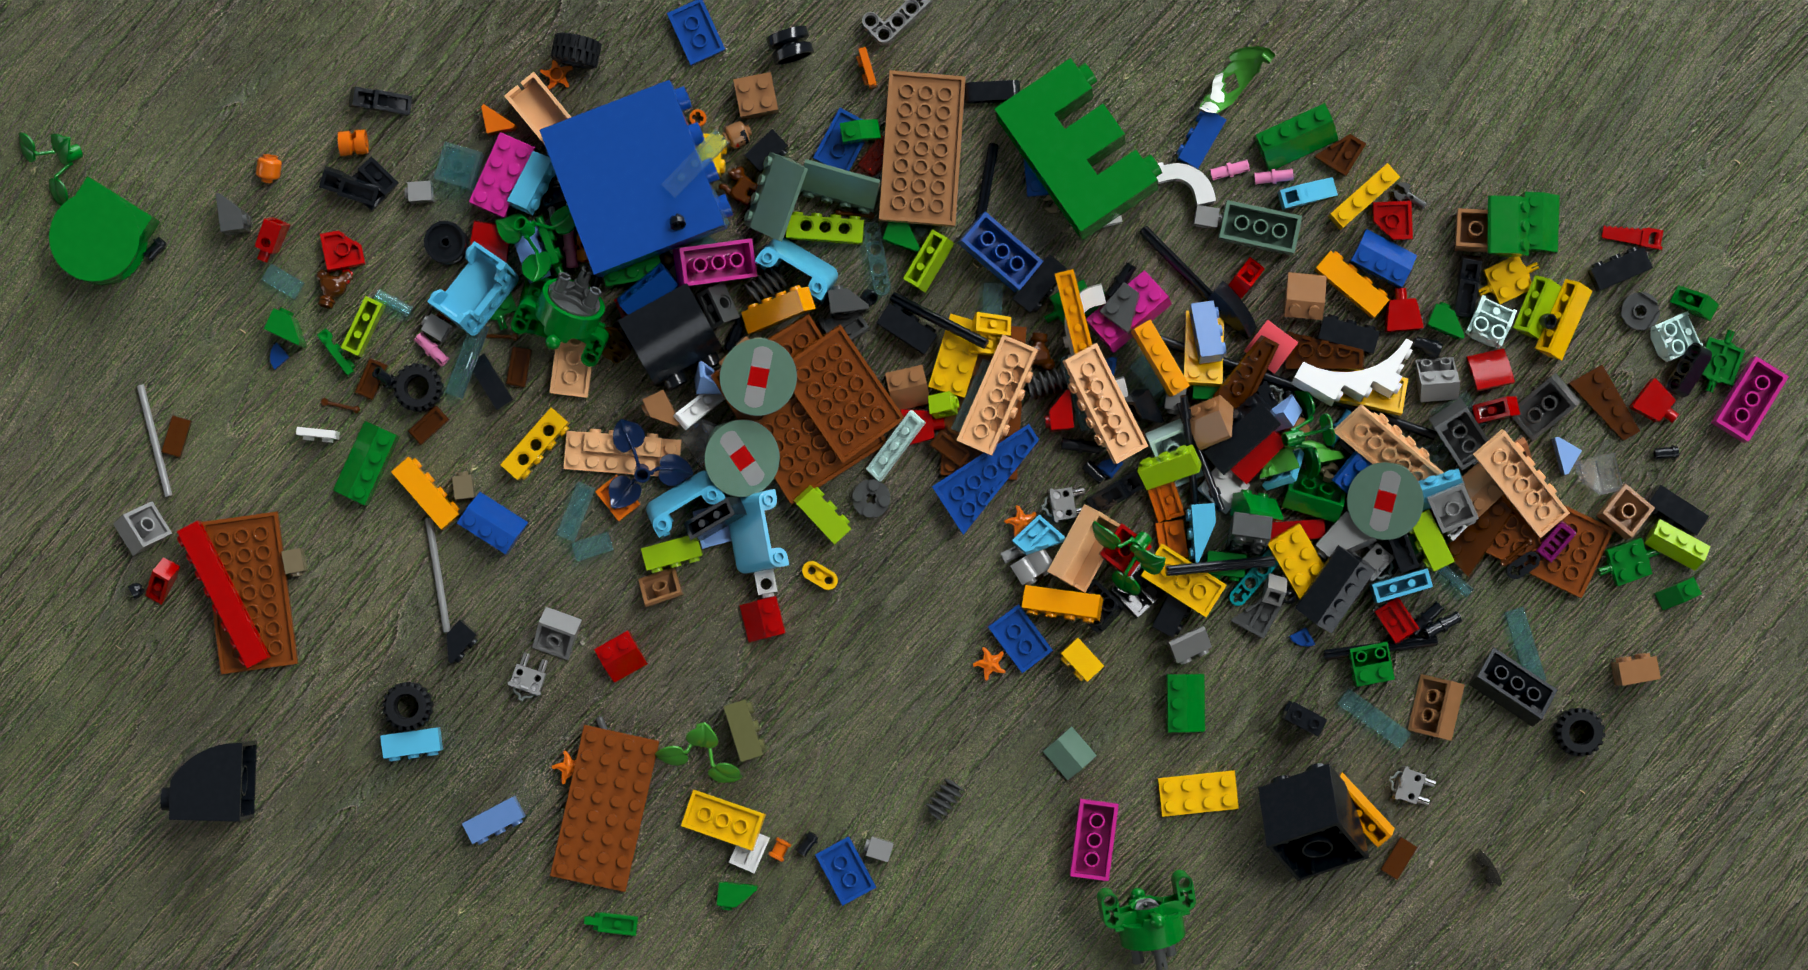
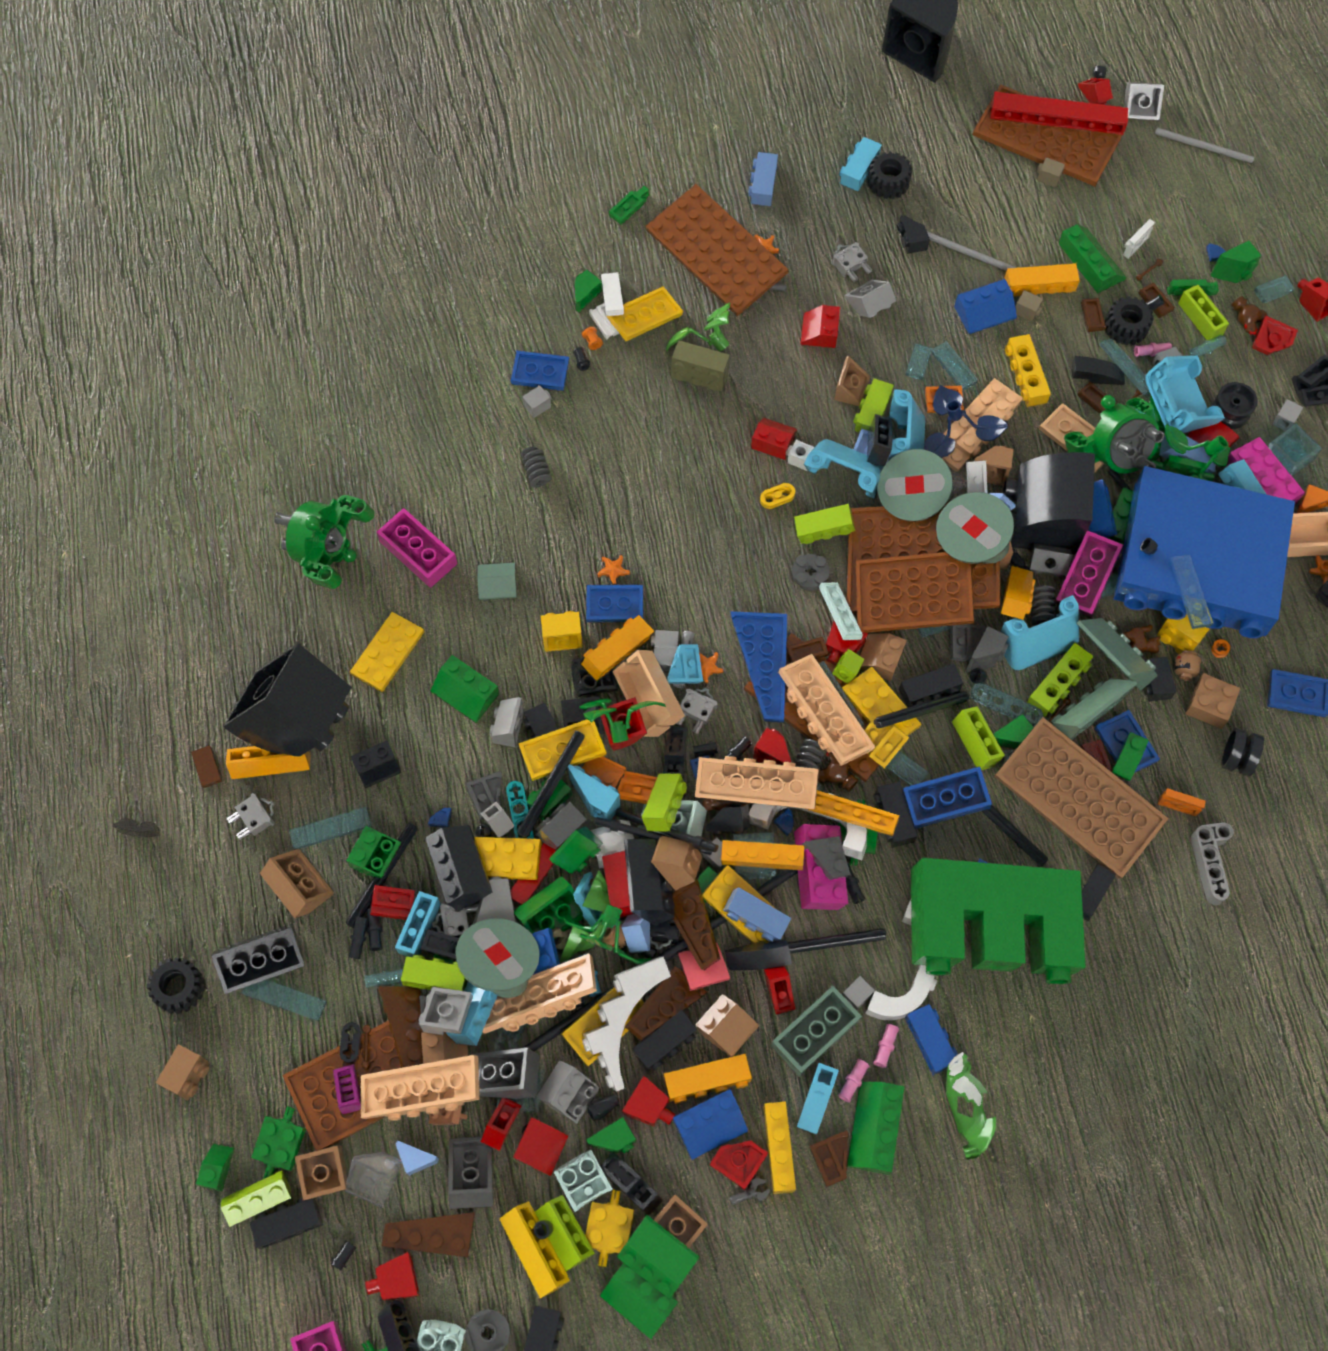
camera: 125 degrees right, 20 degrees down
reddish brown tile [161,415,192,457] -> none
none -> white tile [601,272,624,316]

